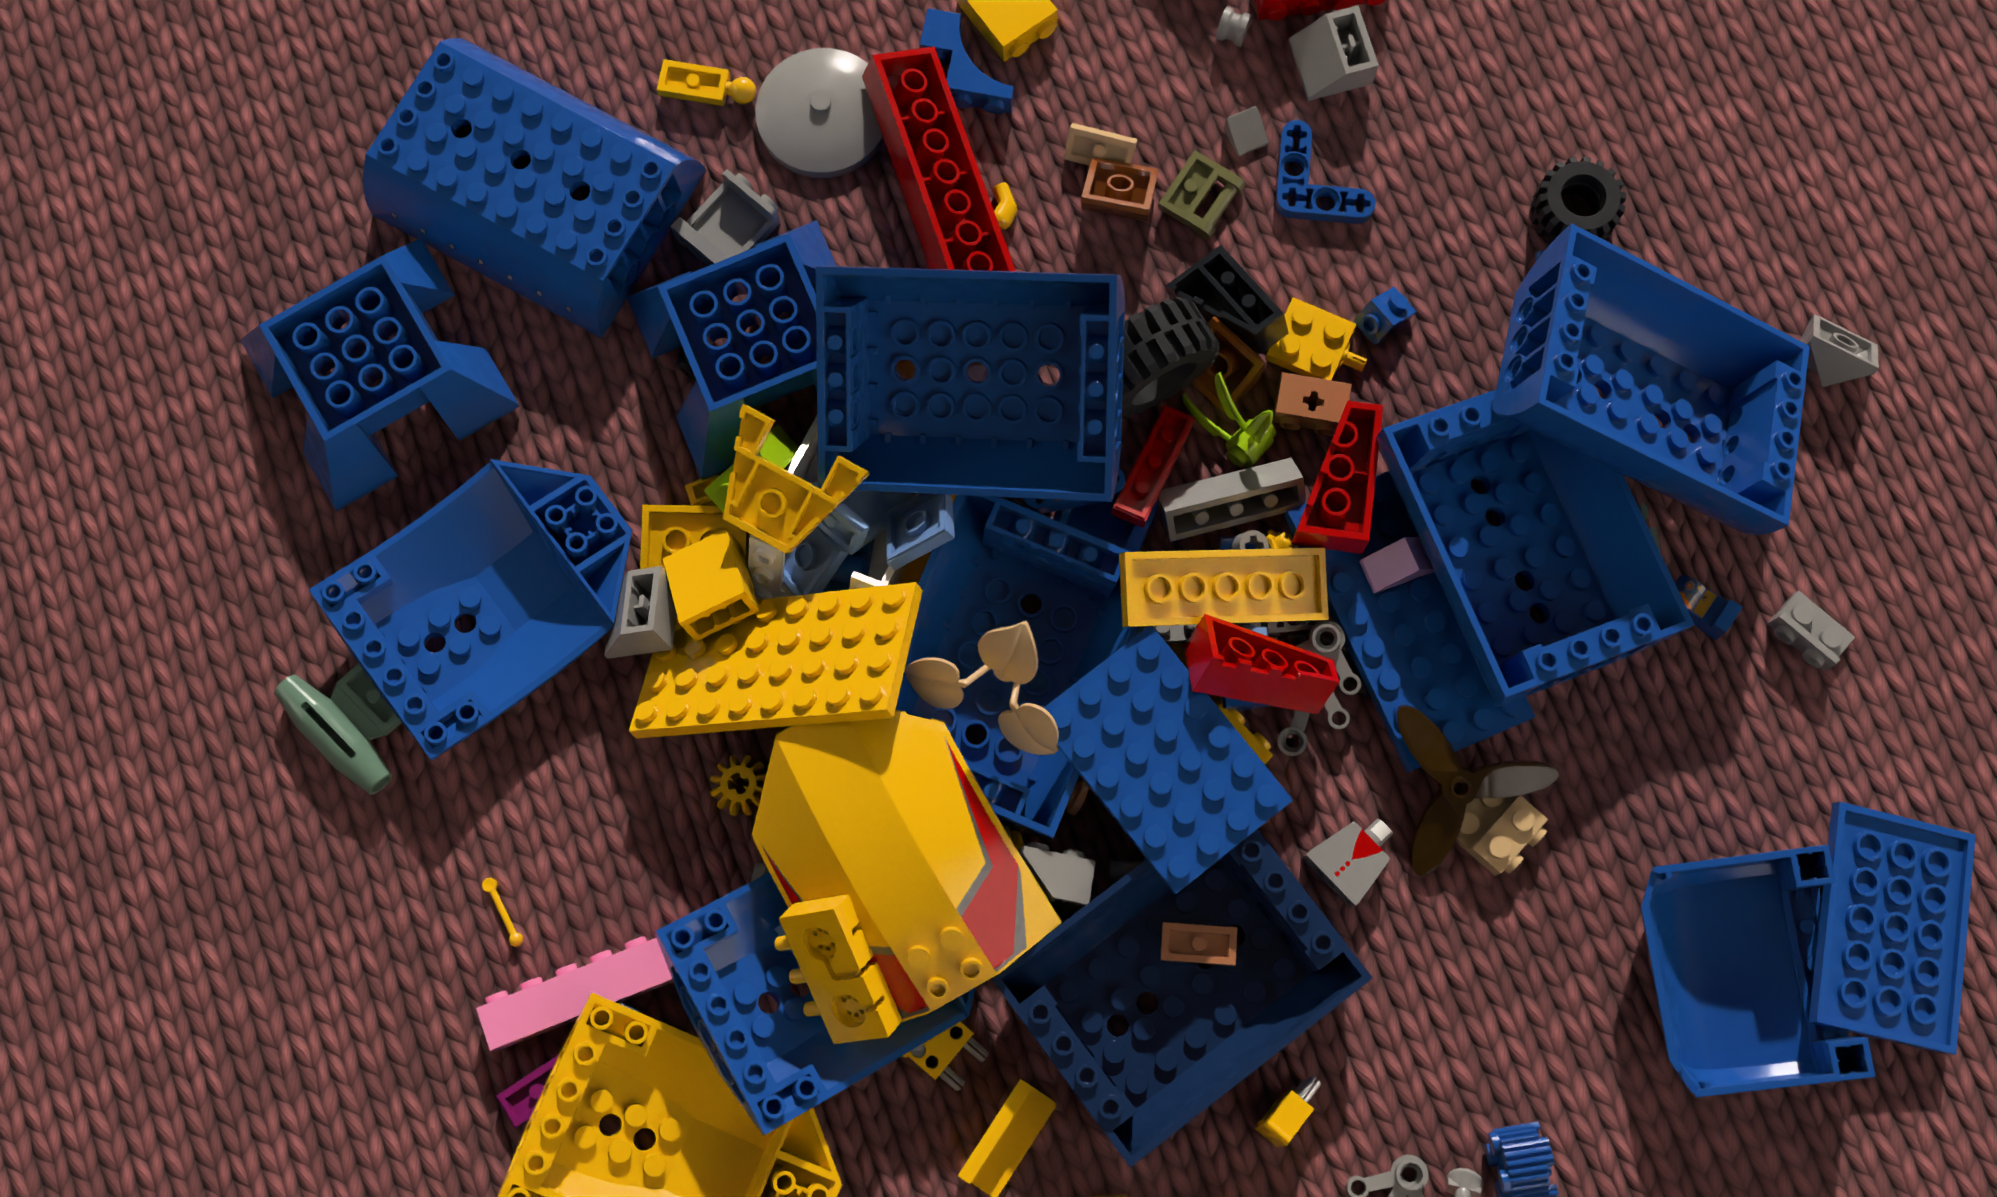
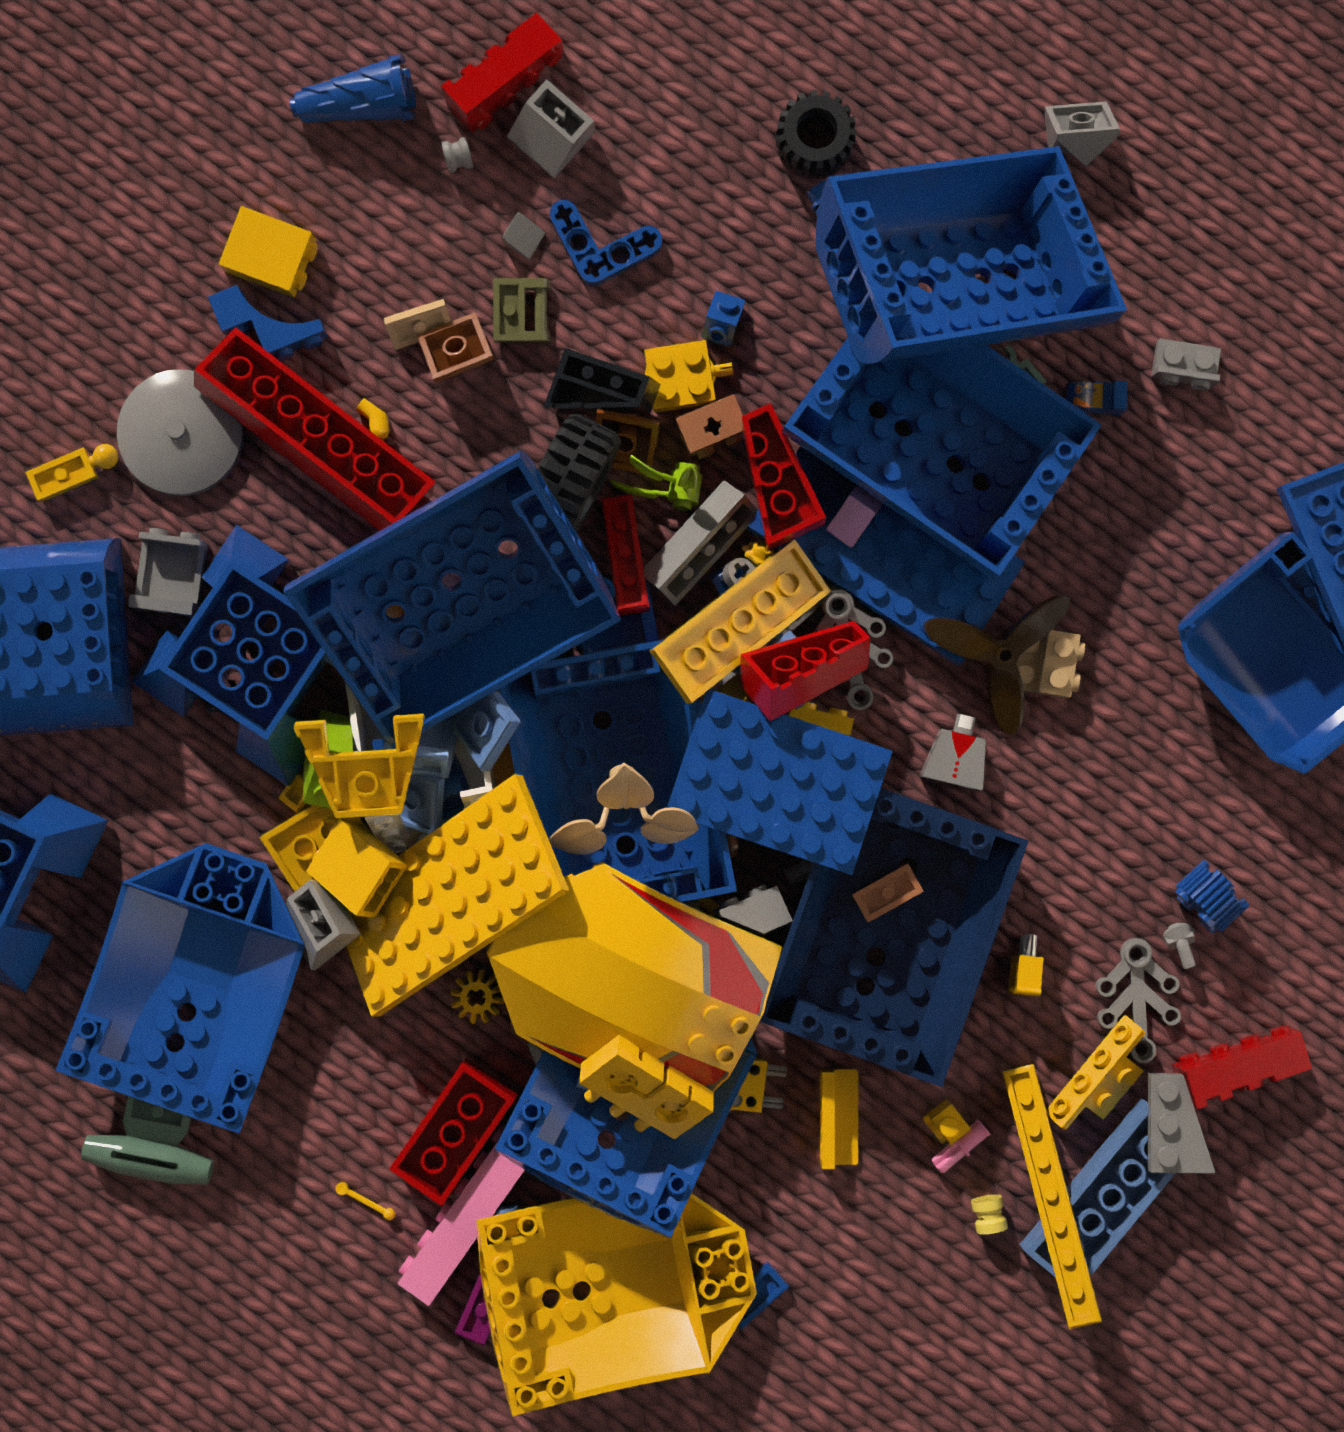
camera: 40 degrees left, 10 degrees up
none -> red brick [389,1058,518,1206]

